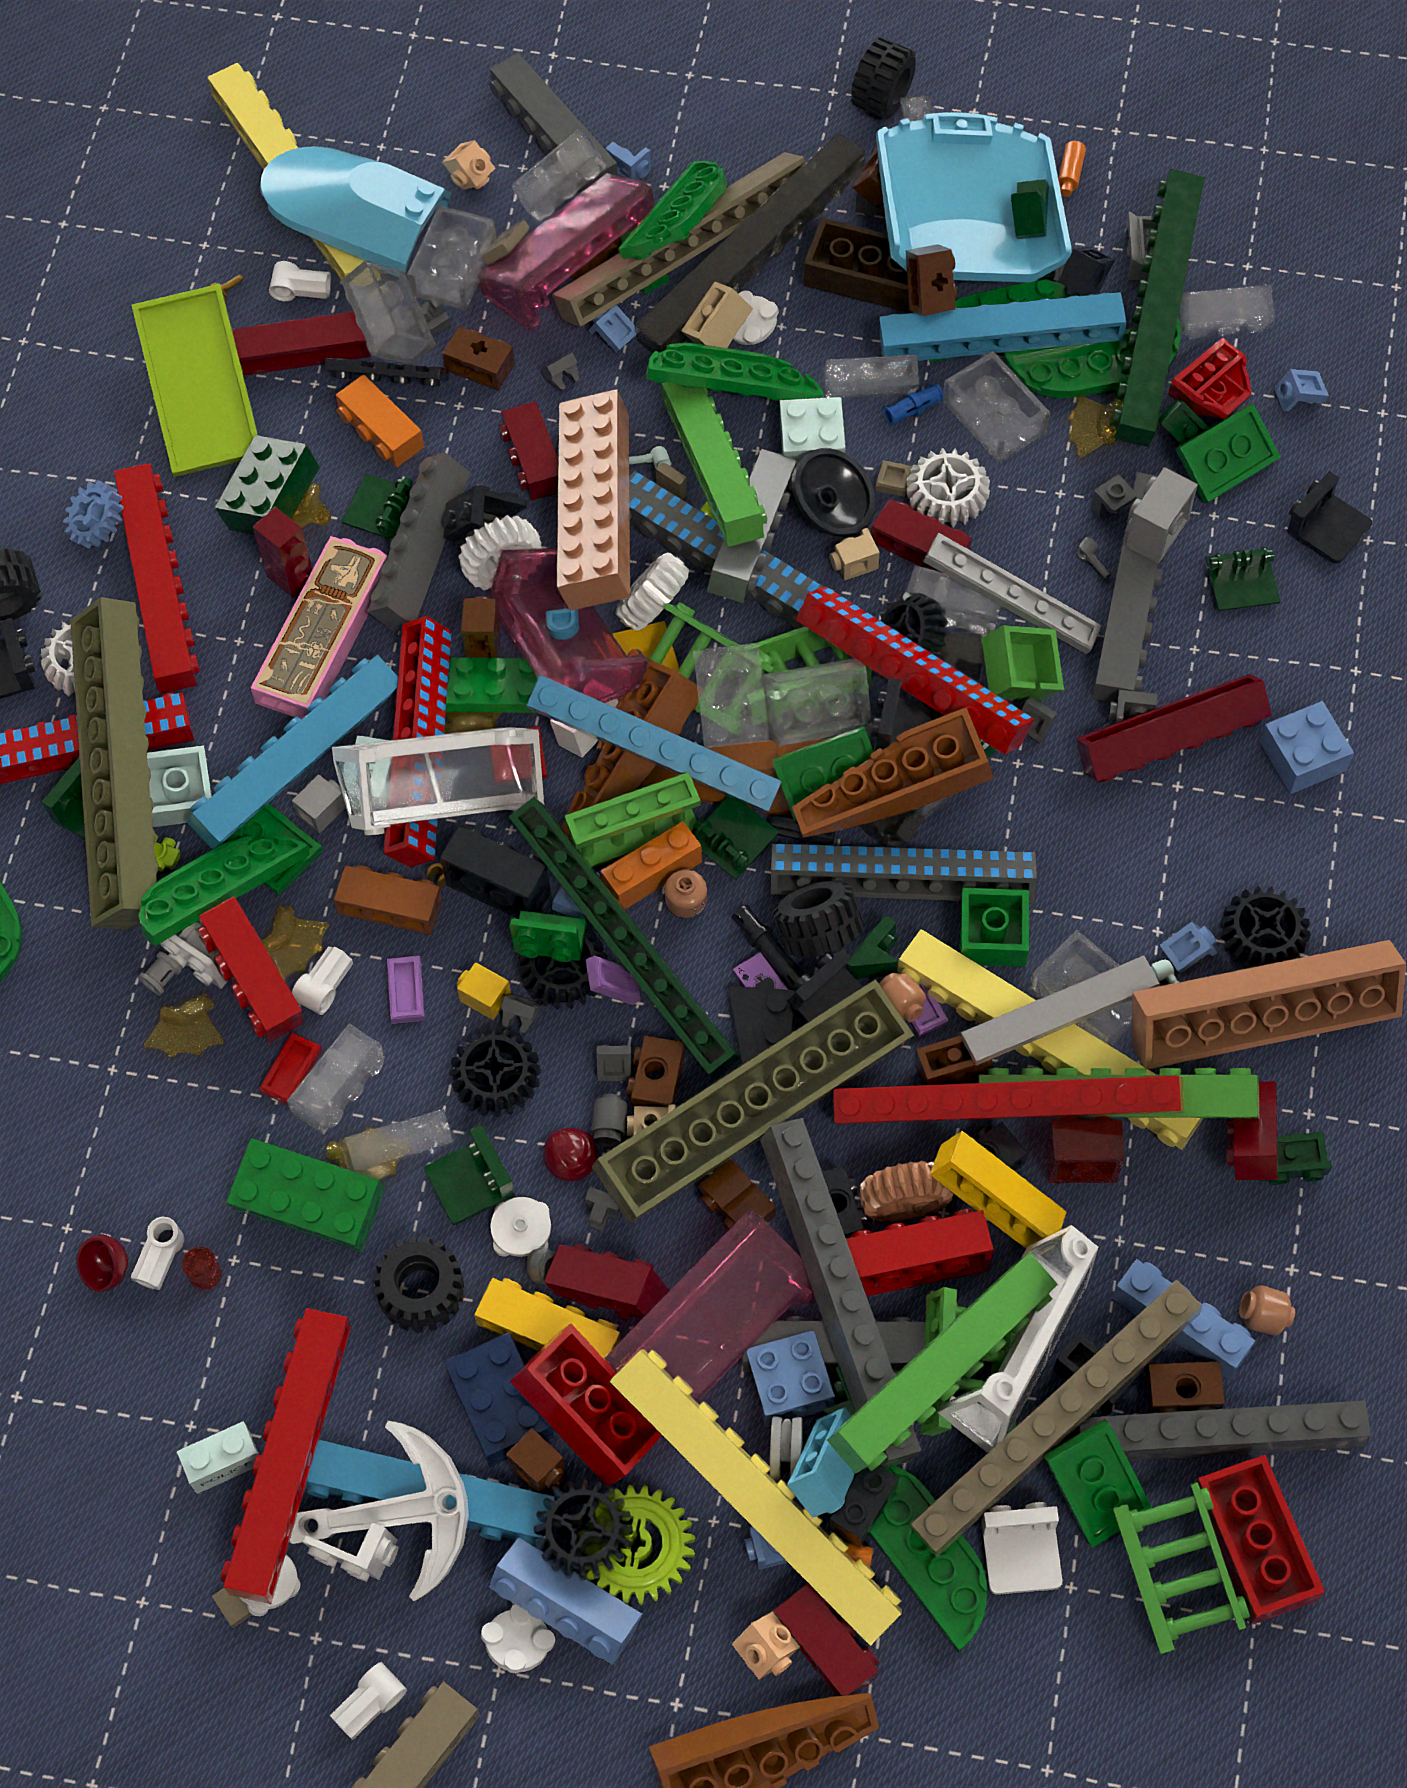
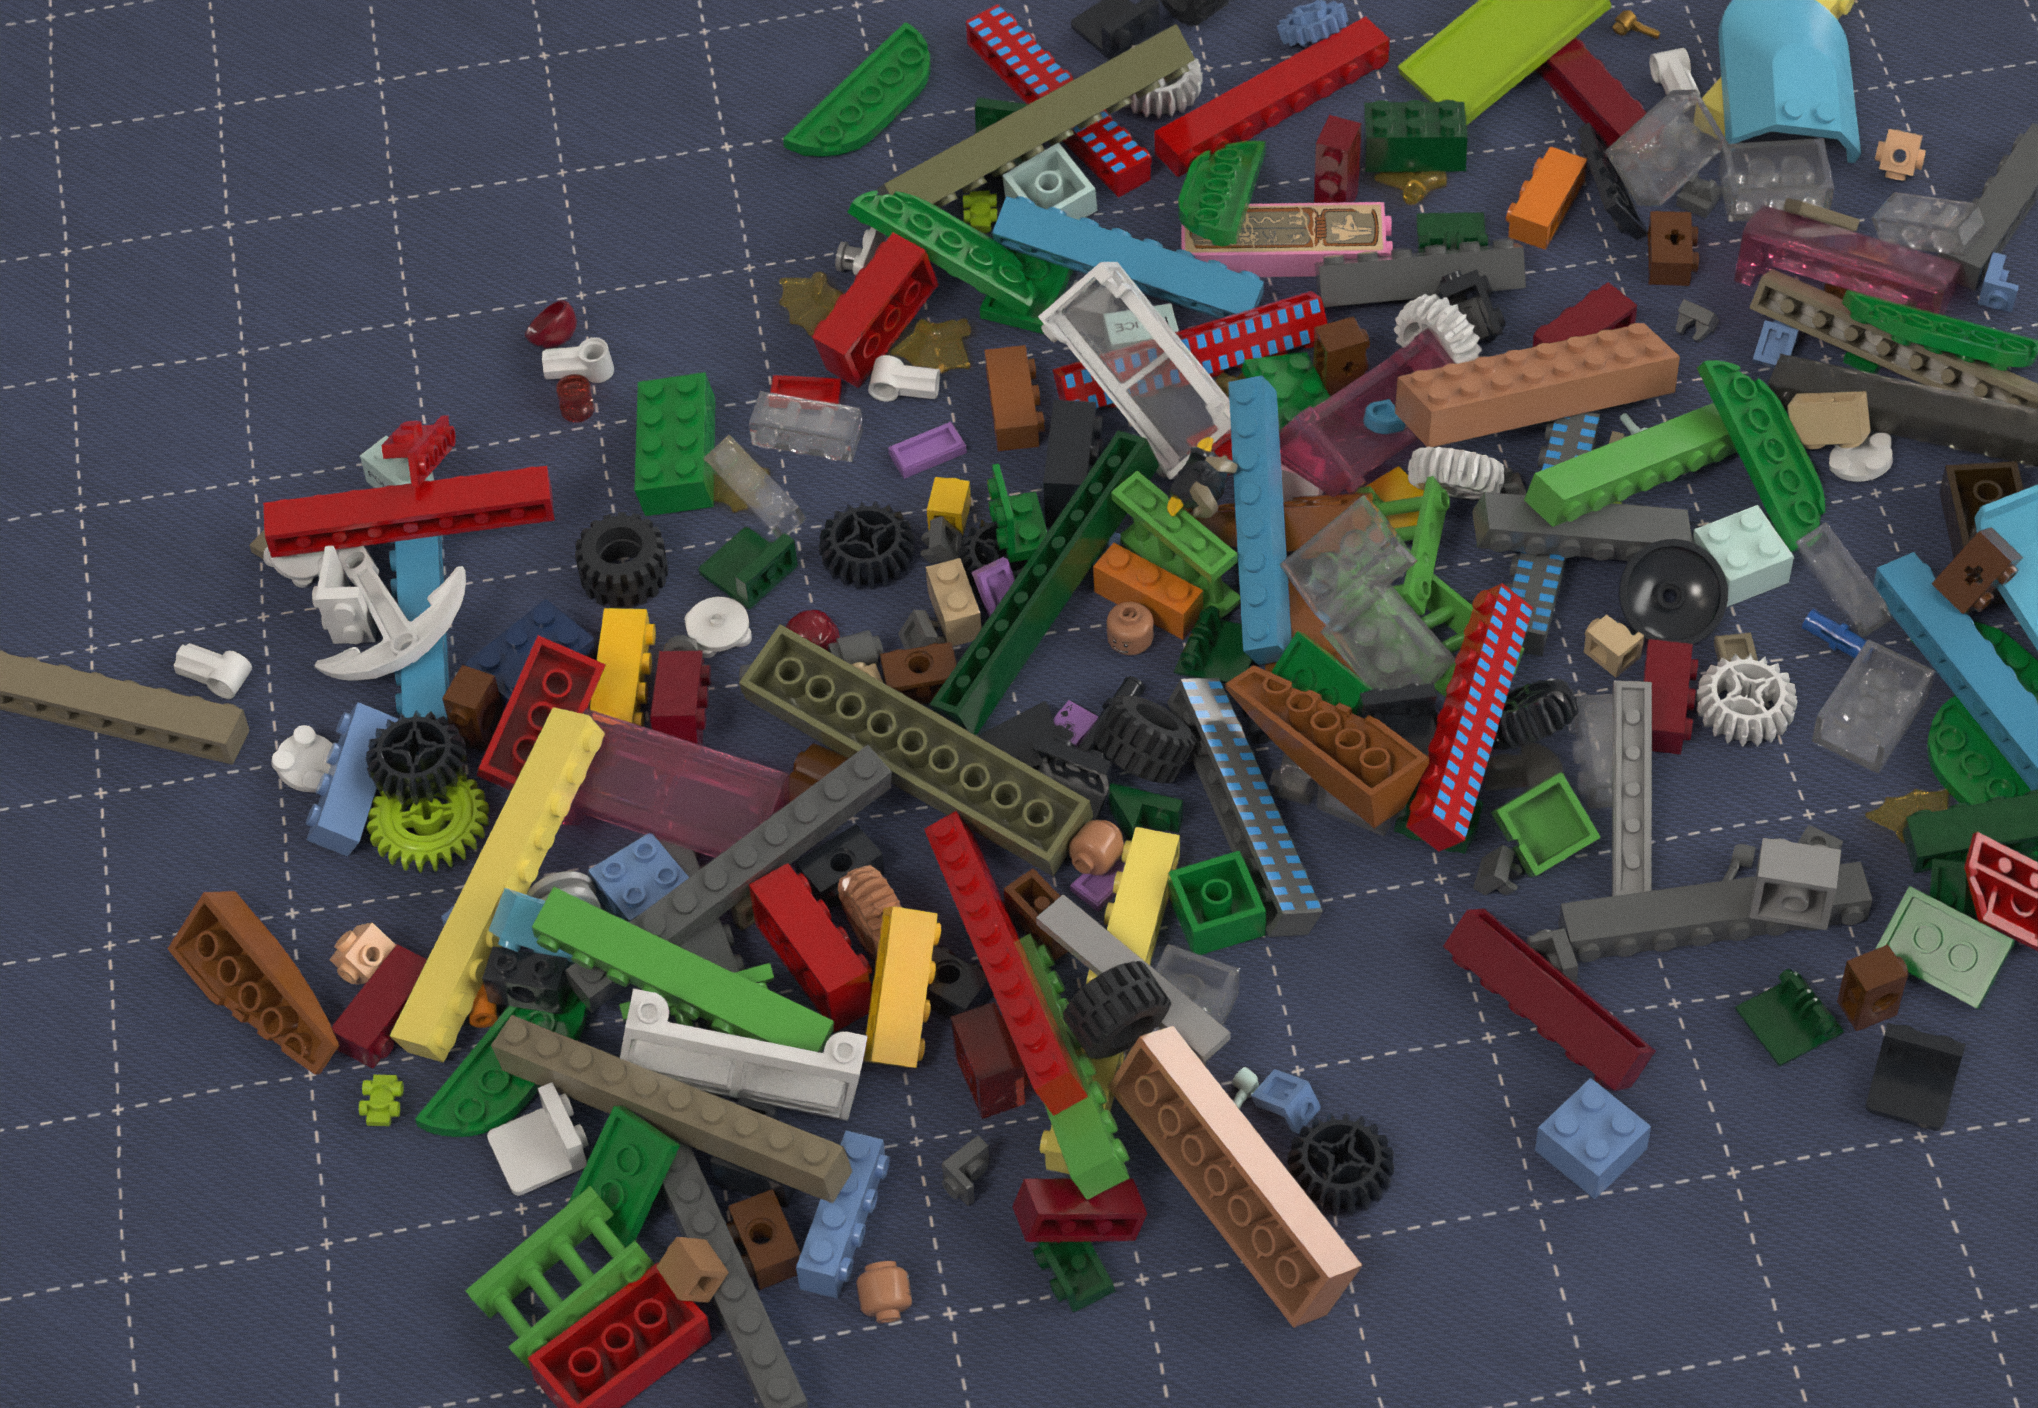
camera: 70 degrees right, 10 degrees down
none -> lime piece [359,1074,404,1126]
none -> red bracket [381,415,456,487]
none -> medium nougat brick [656,1237,729,1302]
none -> tan brick [926,558,981,646]
none -> dark grey bracket [942,1135,990,1207]
none -> black tyre [1063,961,1171,1059]
none -> hair [1167,437,1238,518]
none -> green plate [1178,141,1266,246]
none -> reddish brown brick [1837,945,1908,1032]

